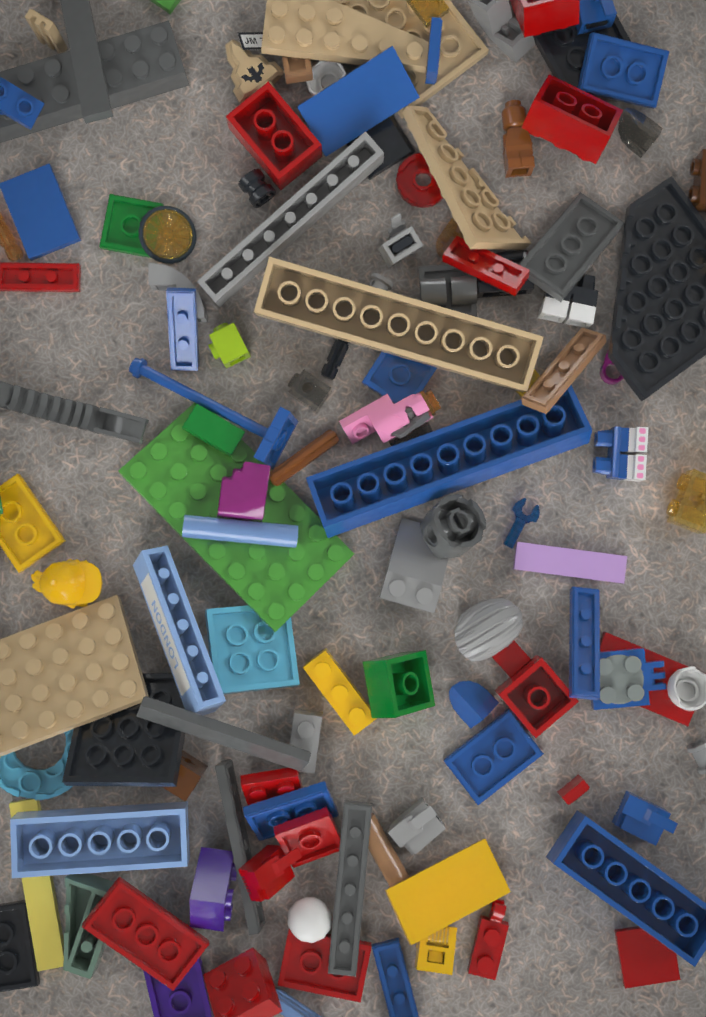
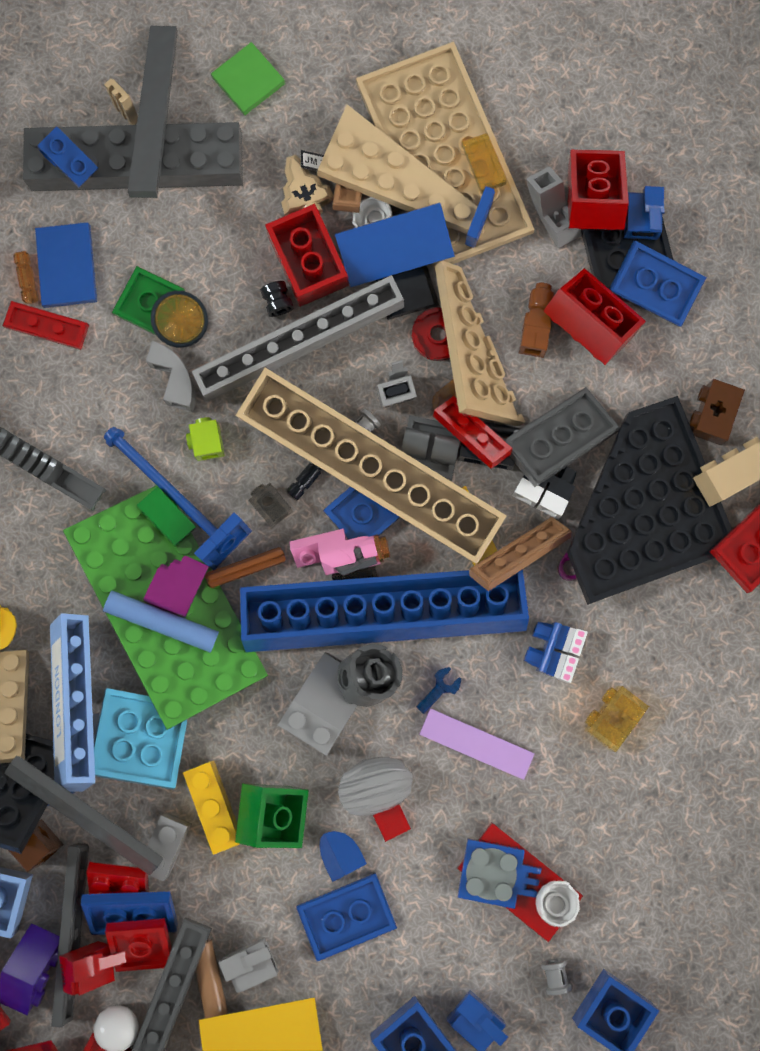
camera: 15 degrees right, 5 degrees down
tile [166,288,199,371] -> none
red brick [494,655,579,738] -> none
red tile [557,774,590,805] -> none
blue tile [569,586,600,701] -> none
clear smoke brick [618,107,663,158] -> none

